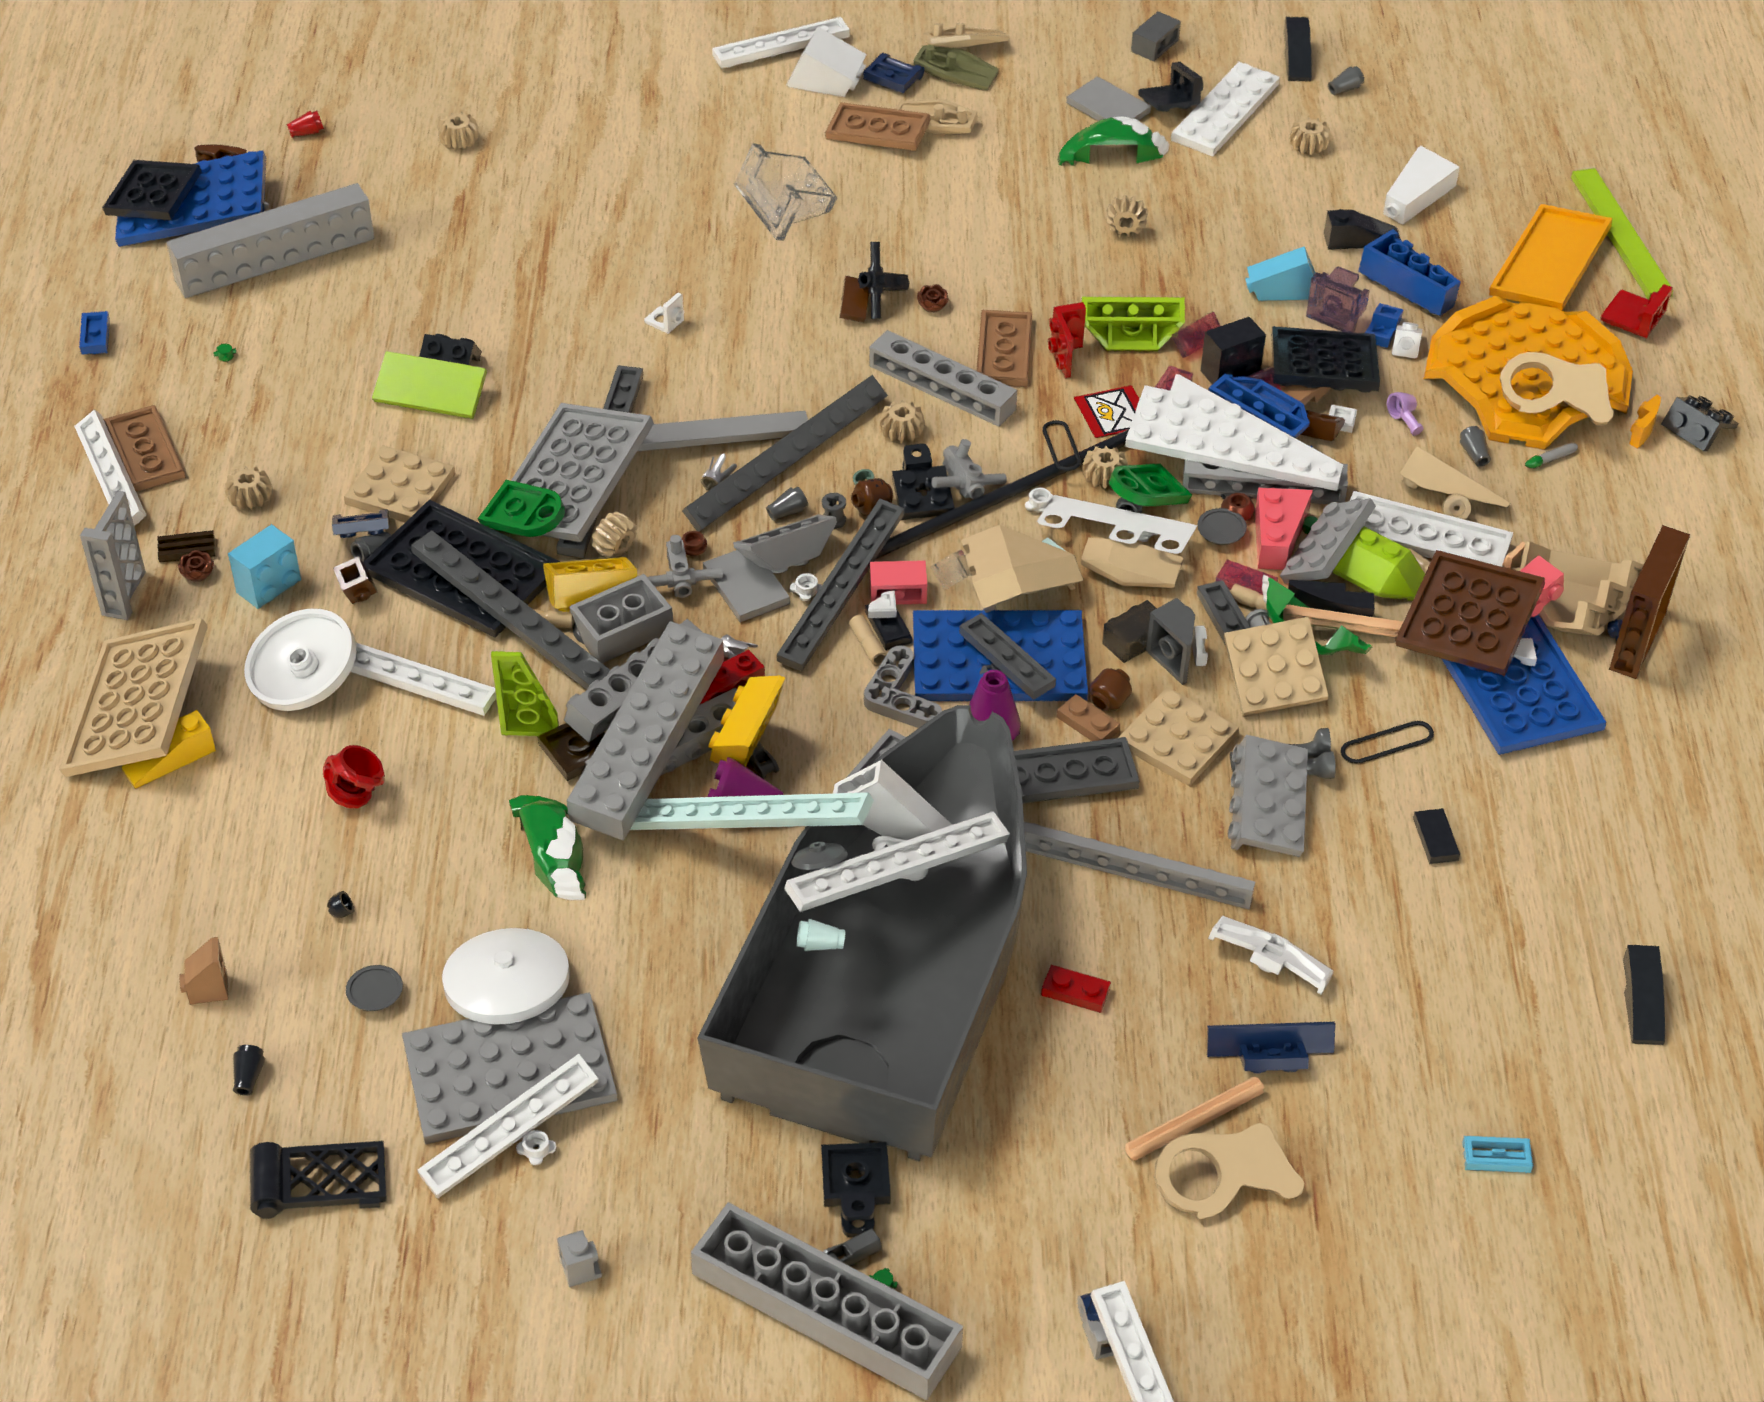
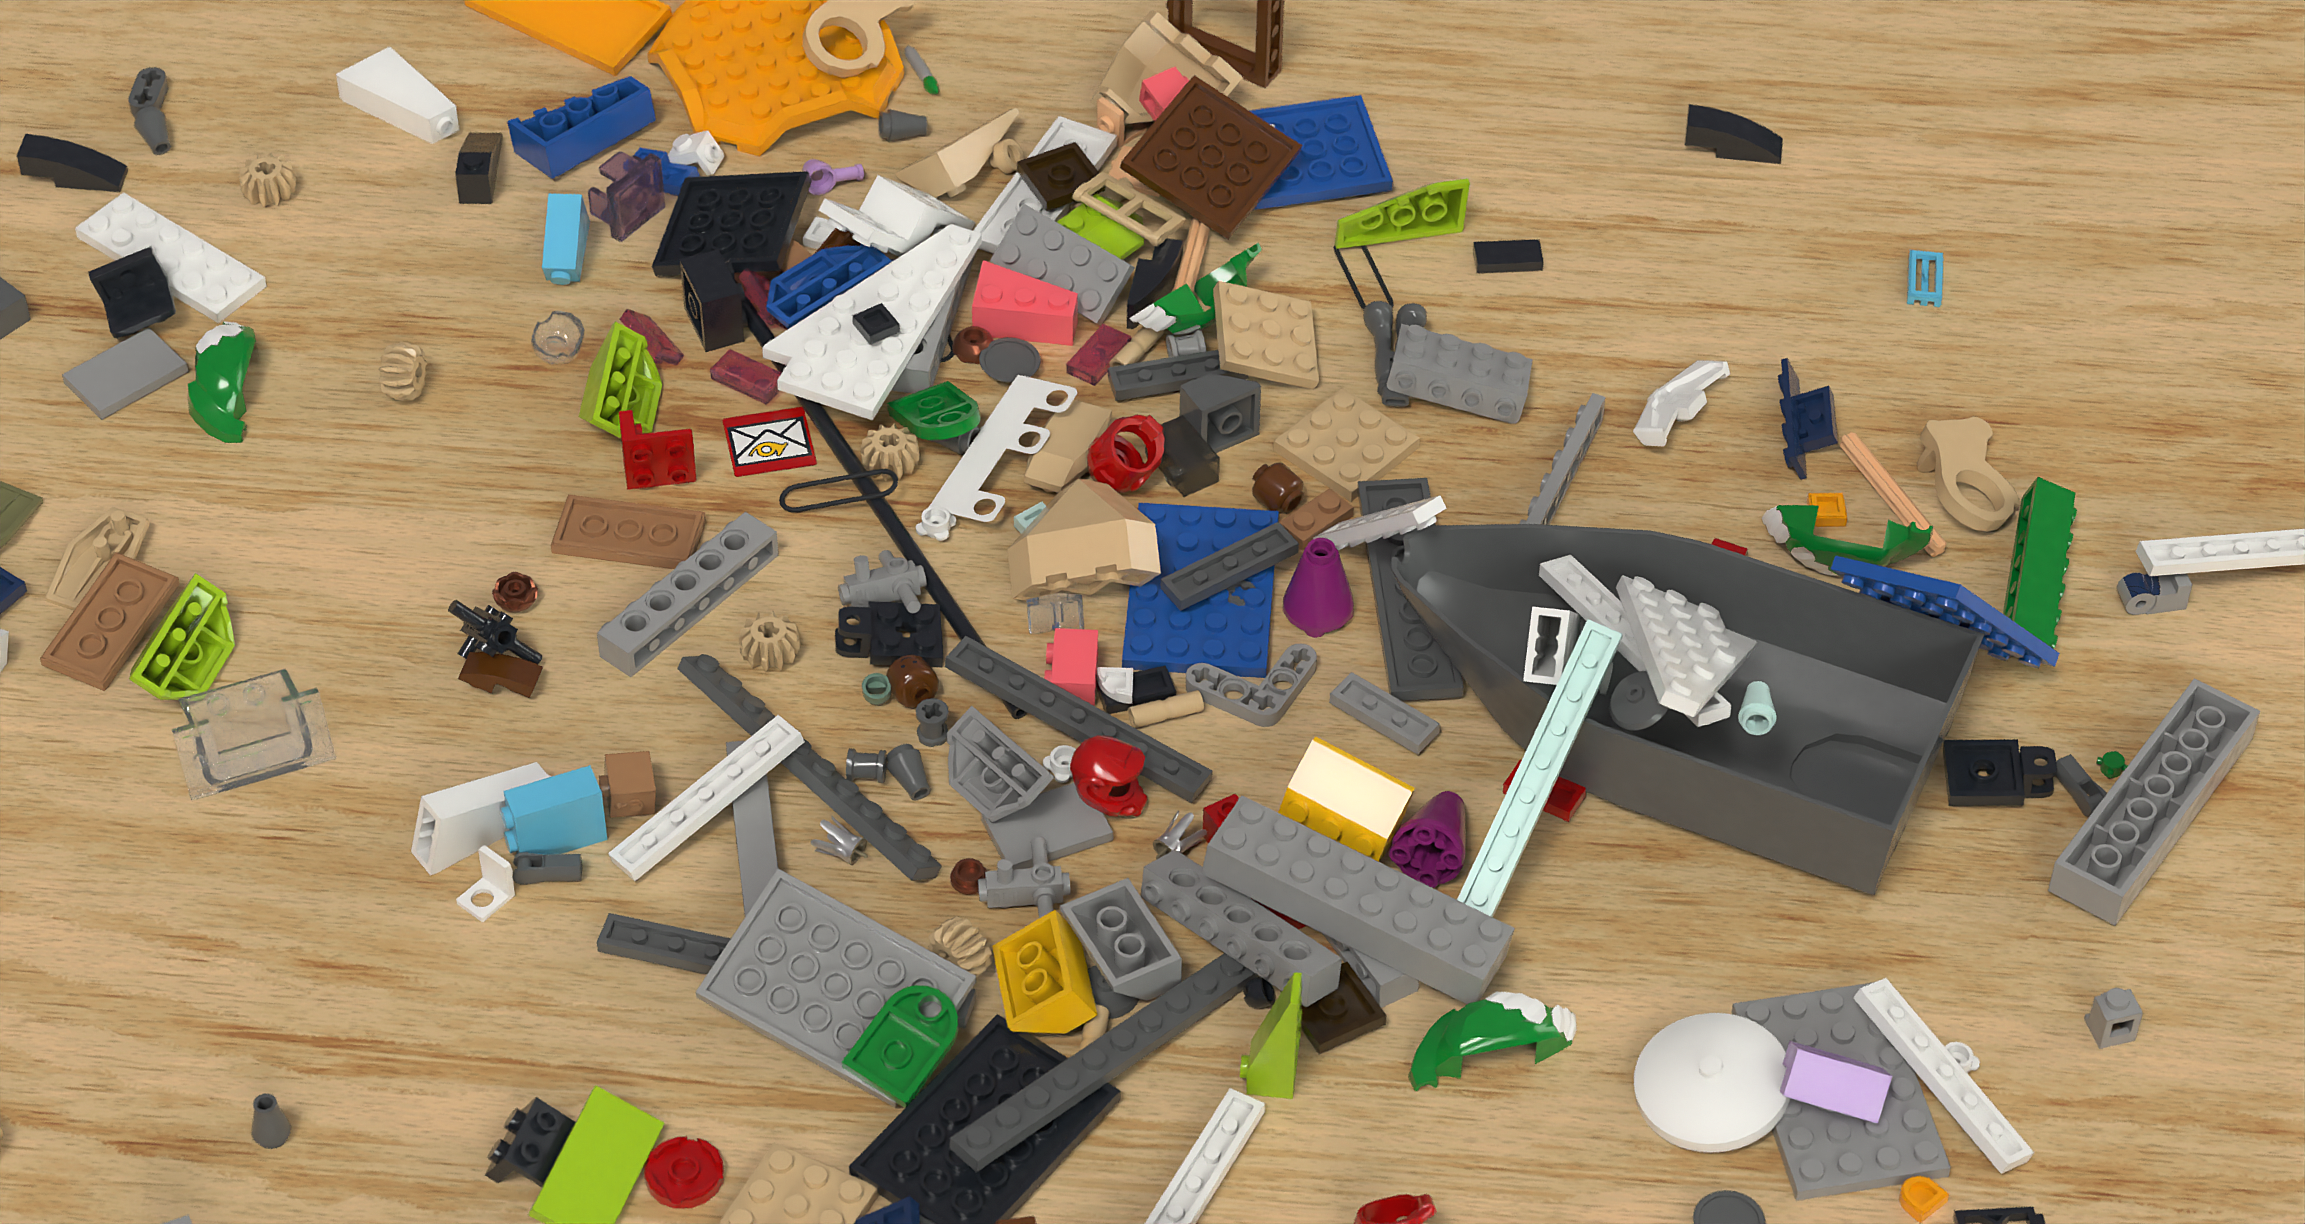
camera: 85 degrees left, 0 degrees up
none -> dark grey beam [128,67,168,117]
none -> lime wedge [129,573,235,700]
none -> dark grey cone [251,1094,291,1149]
none -> white slope [411,762,551,875]
none -> medium azure brick [500,765,608,855]
none -> dark grey bar [512,852,582,885]
none -> clear hair [531,310,585,365]
none -> medium nougat head [599,751,656,818]
none -> white plate [608,715,804,881]
none -> red tile [644,1136,724,1209]
none -> white bracket [819,175,976,257]
none -> dark grey bush [846,748,887,783]
none -> black tile [852,303,900,345]
none -> dark brown plate [1017,142,1106,211]
none -> red helmet [1070,735,1148,817]
none -> tan window [1072,171,1186,247]
none -> red helmet [1087,414,1165,493]
none -> white plate [1313,495,1446,550]
none -> lime wedge [1335,179,1470,249]
none -> white wing [1616,575,1757,717]
none -> green animal [1761,505,1933,577]
none -> piece [1779,1041,1892,1123]
none -> light orange tile [1807,493,1847,527]
none -> blue plate [1831,556,2060,668]
none -> light orange tile [1899,1176,1949,1224]
none -> green brick [2003,477,2077,649]

